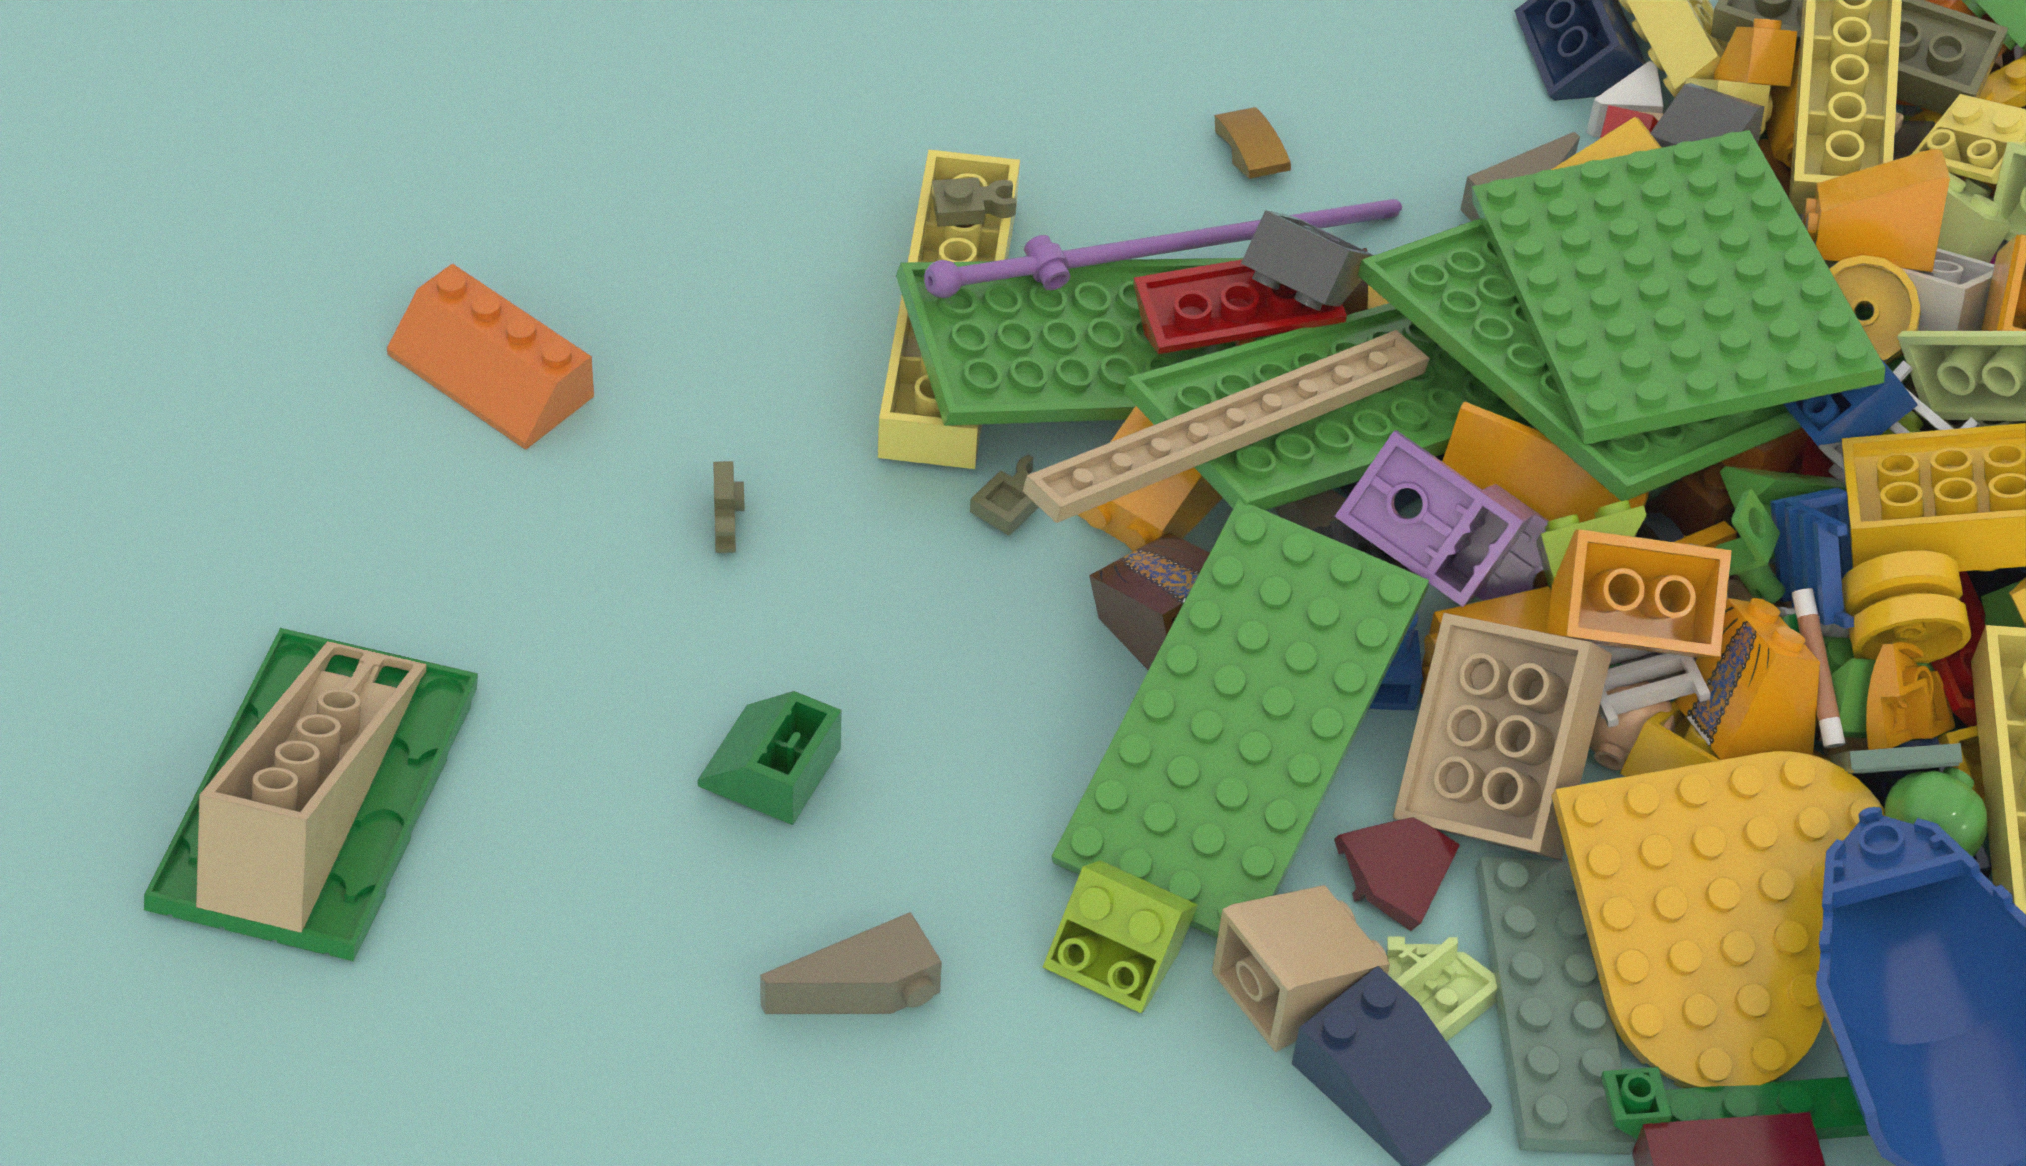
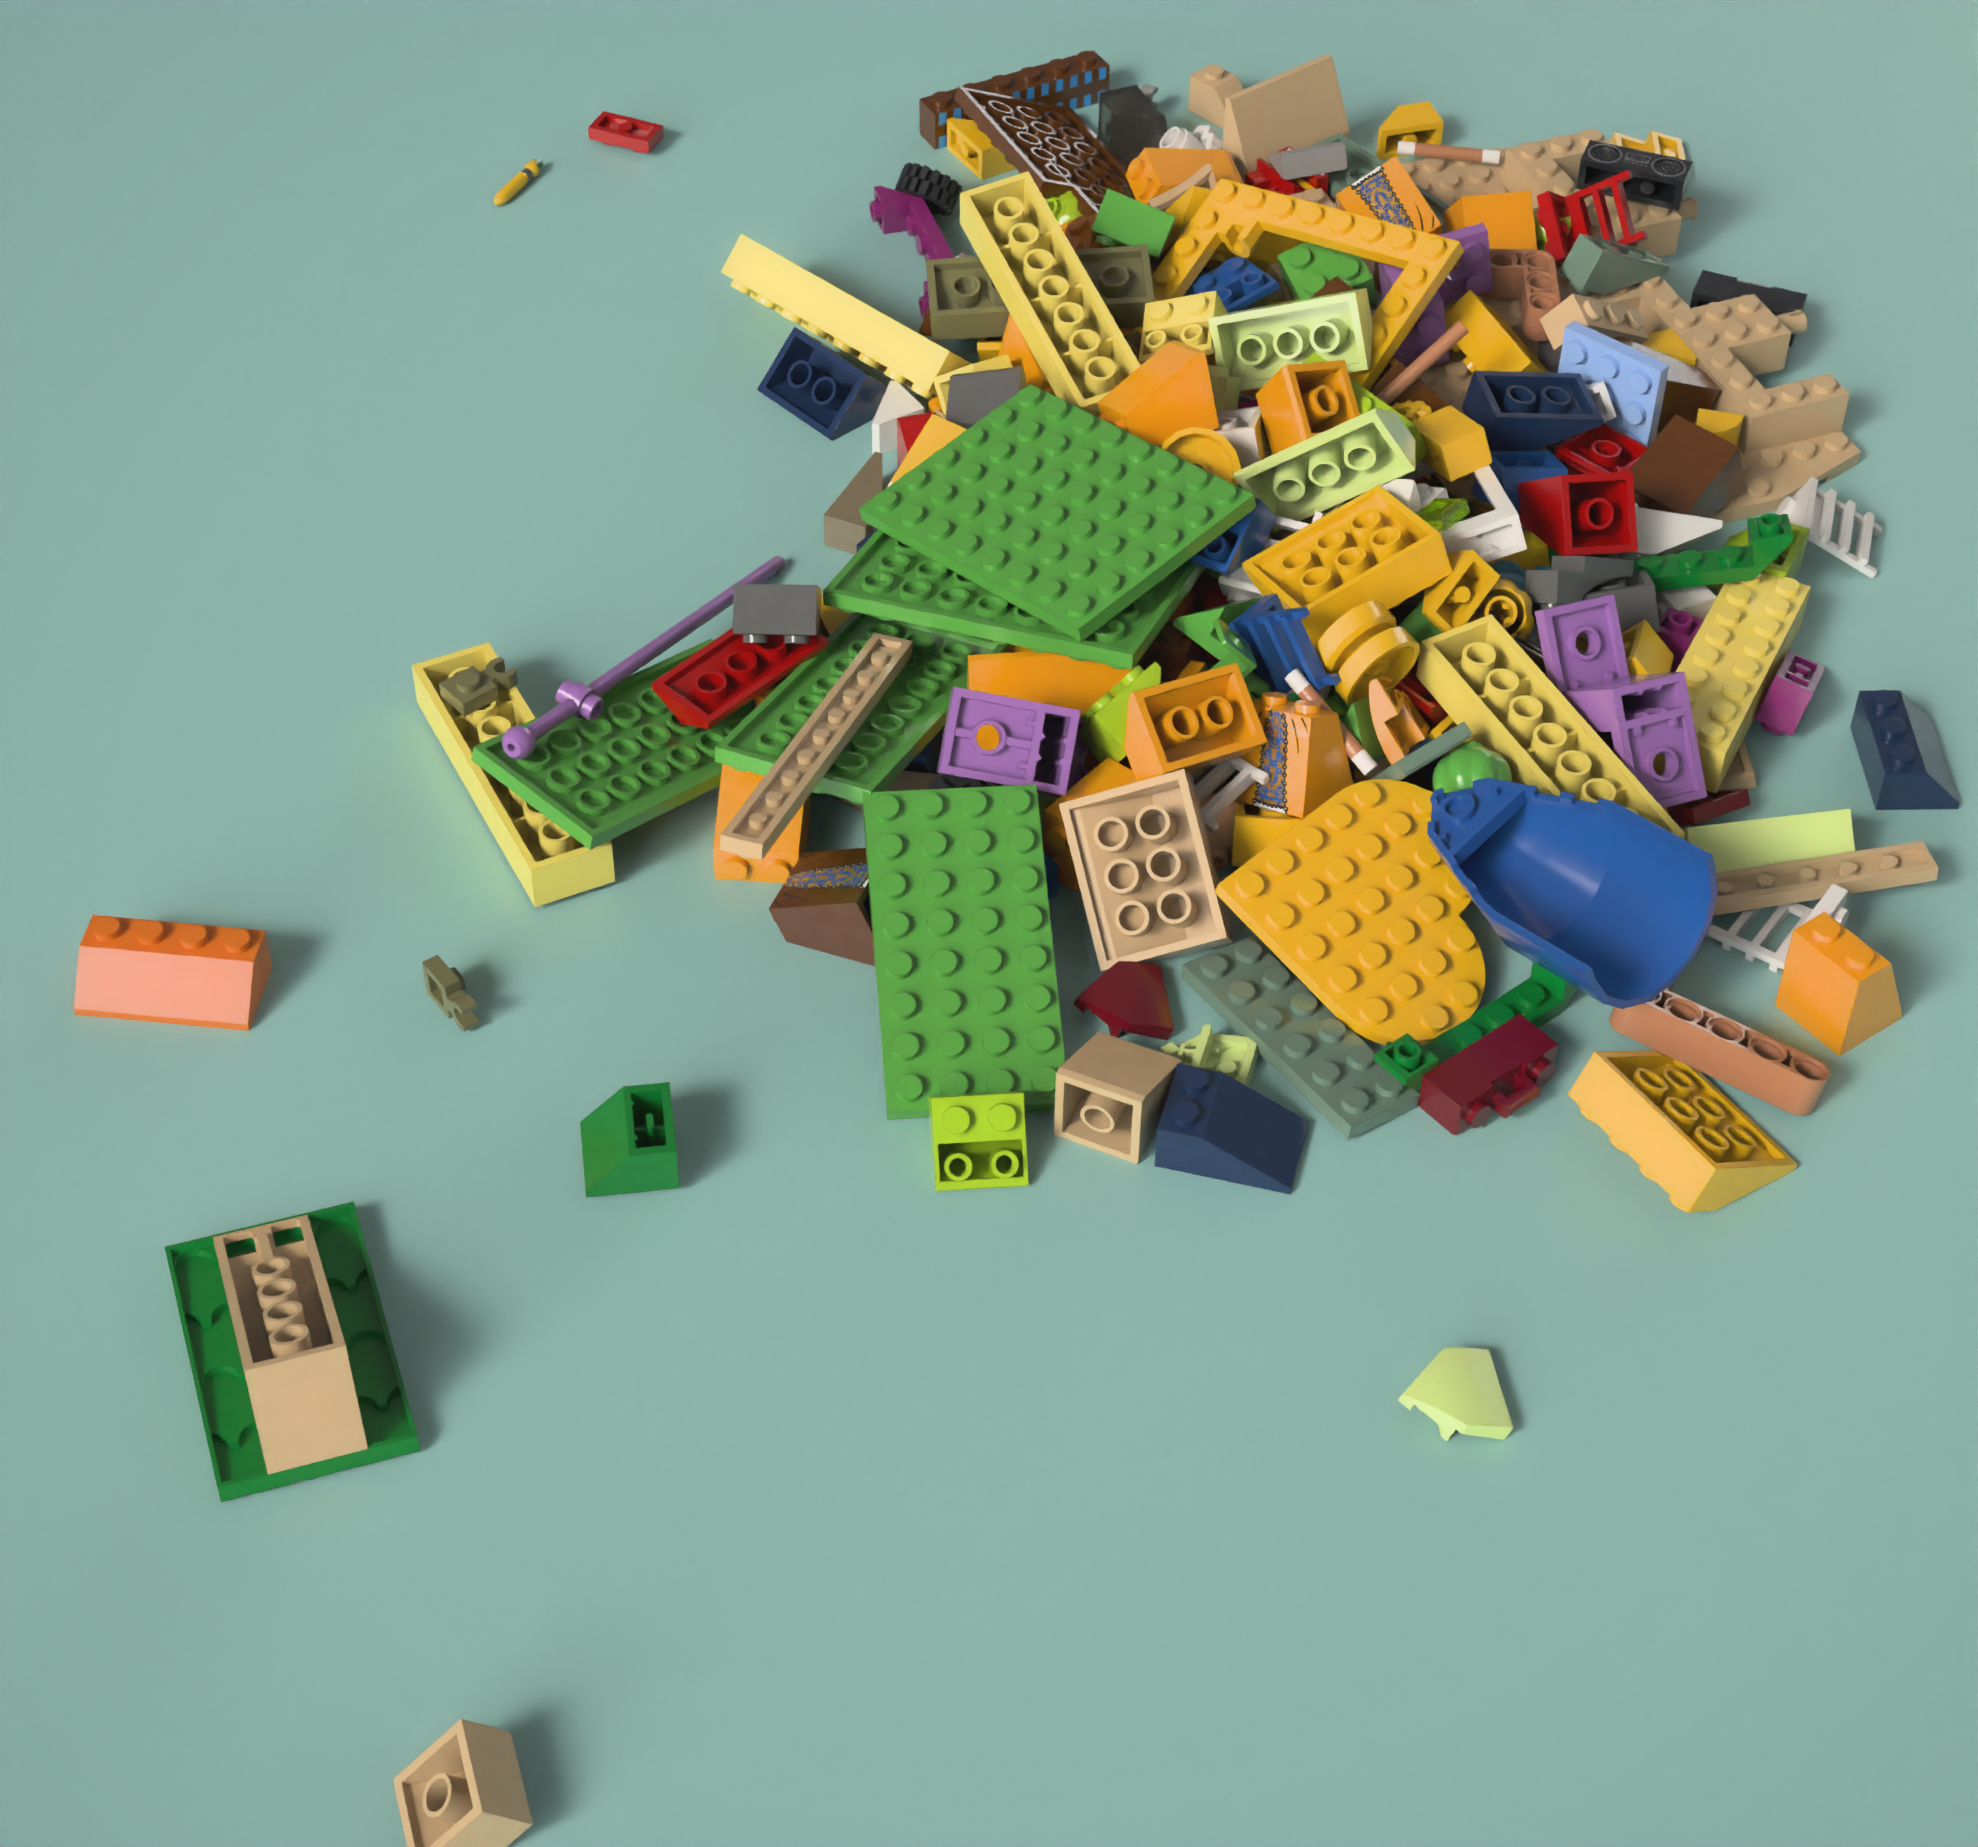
camera: 30 degrees left, 5 degrees down
dark tan slope [760,912,942,1014] -> none
olive plate [970,455,1039,536] -> none
pearl gold slope [1214,107,1291,179] -> none
light orange slope [1713,18,1797,87] -> none

